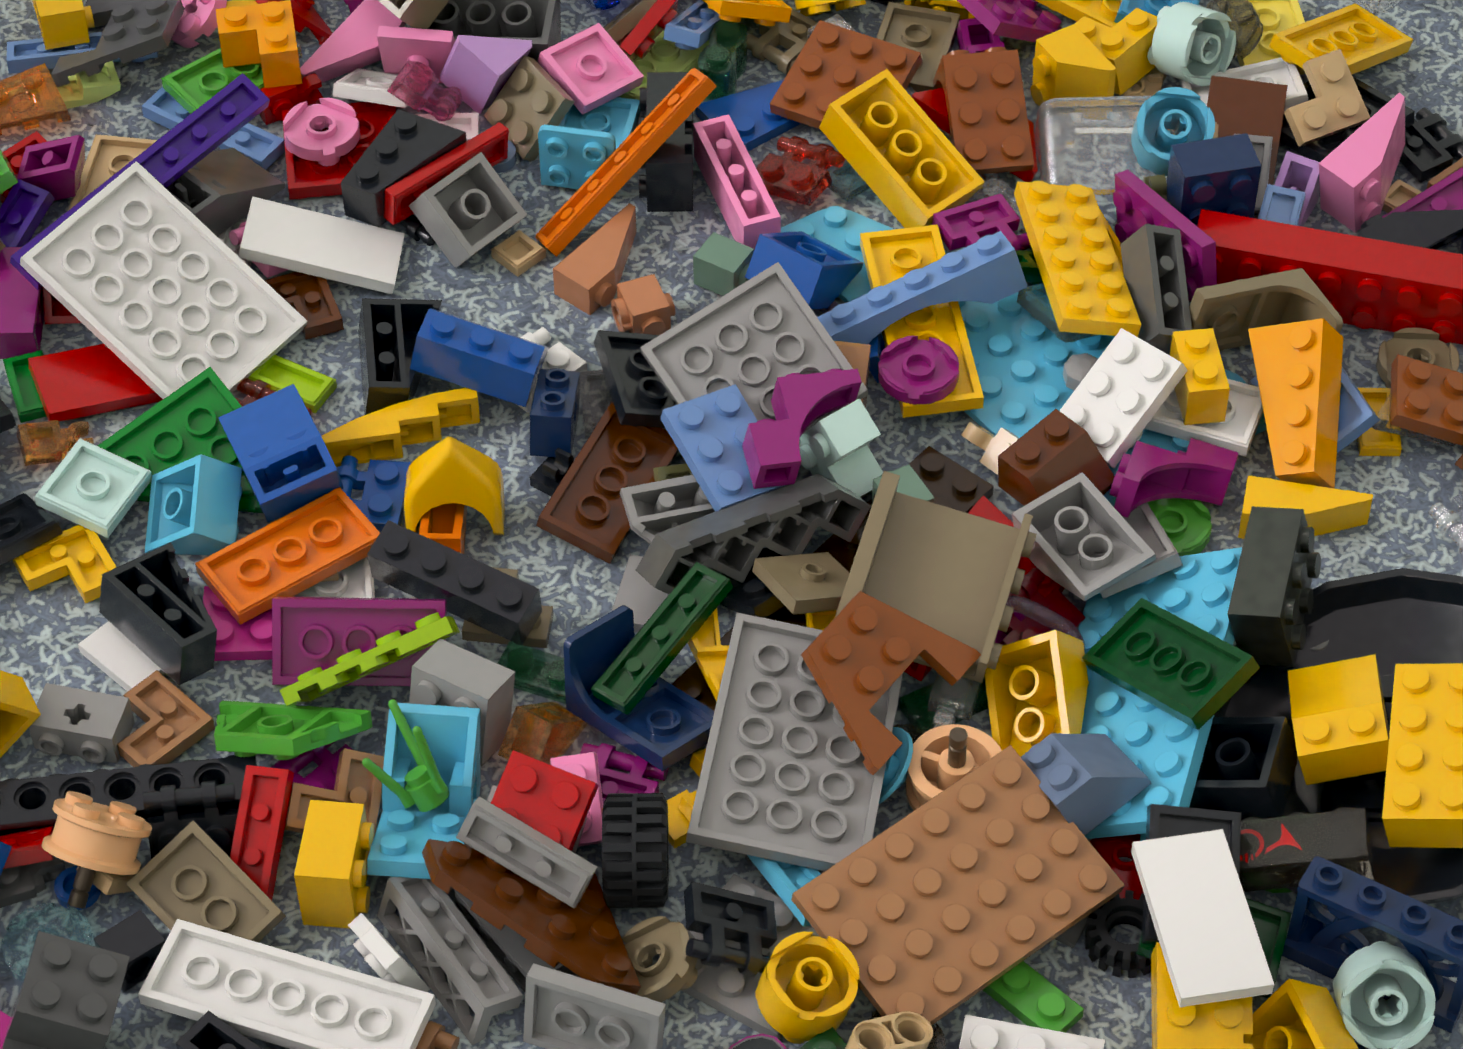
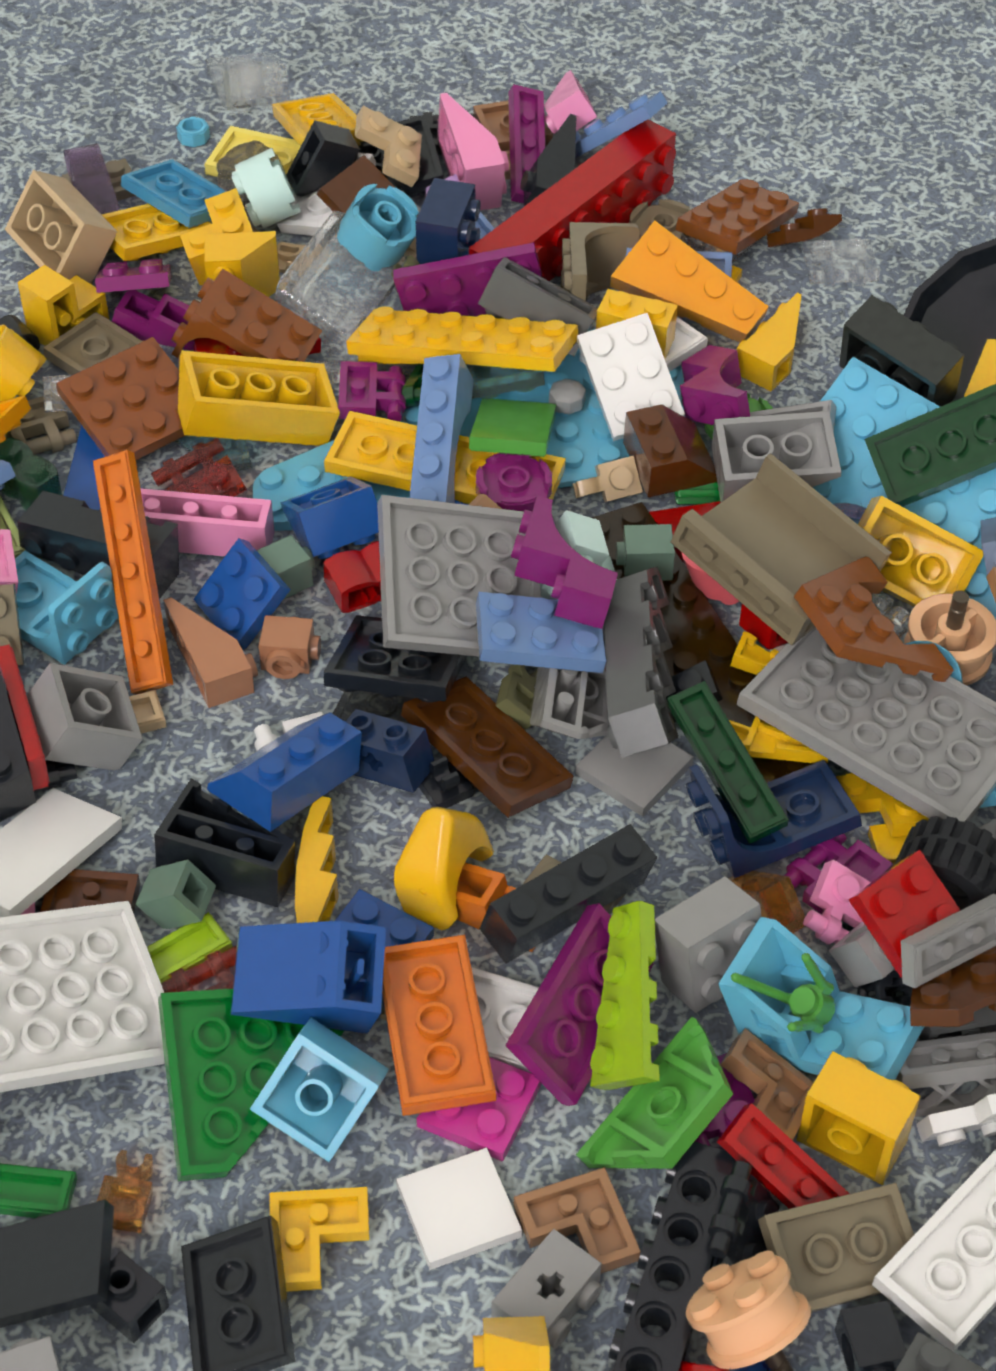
camera: 65 degrees left, 0 degrees up
red tile [28,344,163,424] -> none
light aqua tile [35,438,152,538] -> none
black wedge [99,542,217,685] -> none
clear green plate [497,641,566,704] -> none
dark tan plate [752,552,849,615] -> none
none -> sand green brick [135,859,216,929]
none -> blue plate [193,538,291,650]
none -> black slope [286,120,360,197]
none -> bright green tile [469,398,556,457]

